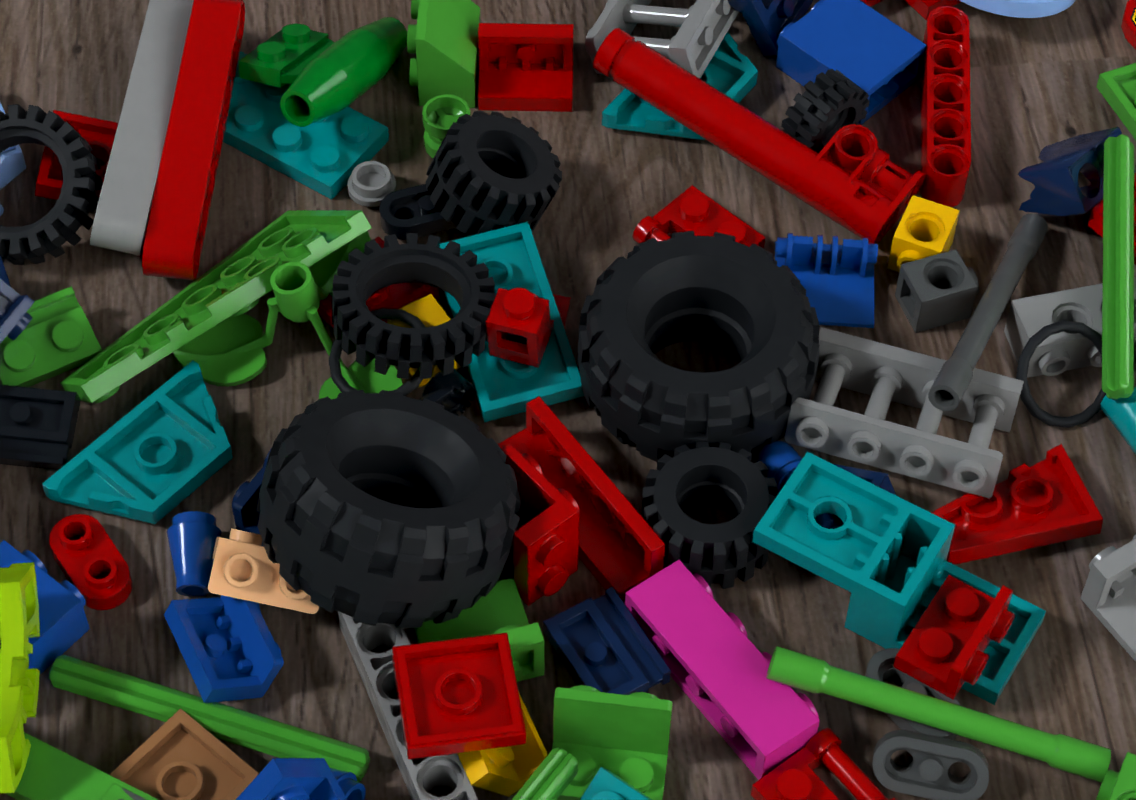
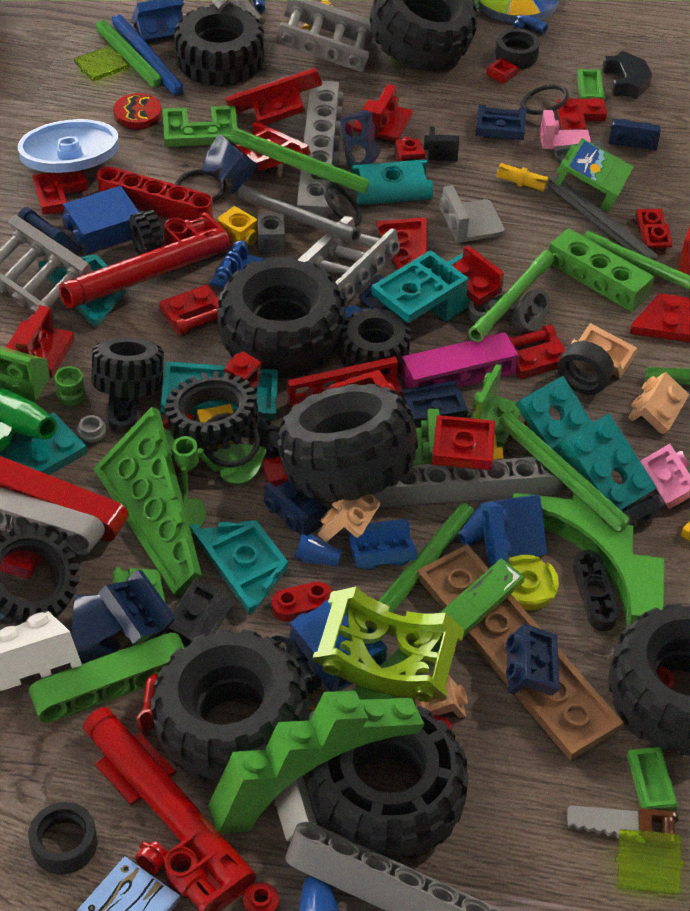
camera: 75 degrees left, 5 degrees down
none -> black piece [175,169,226,202]

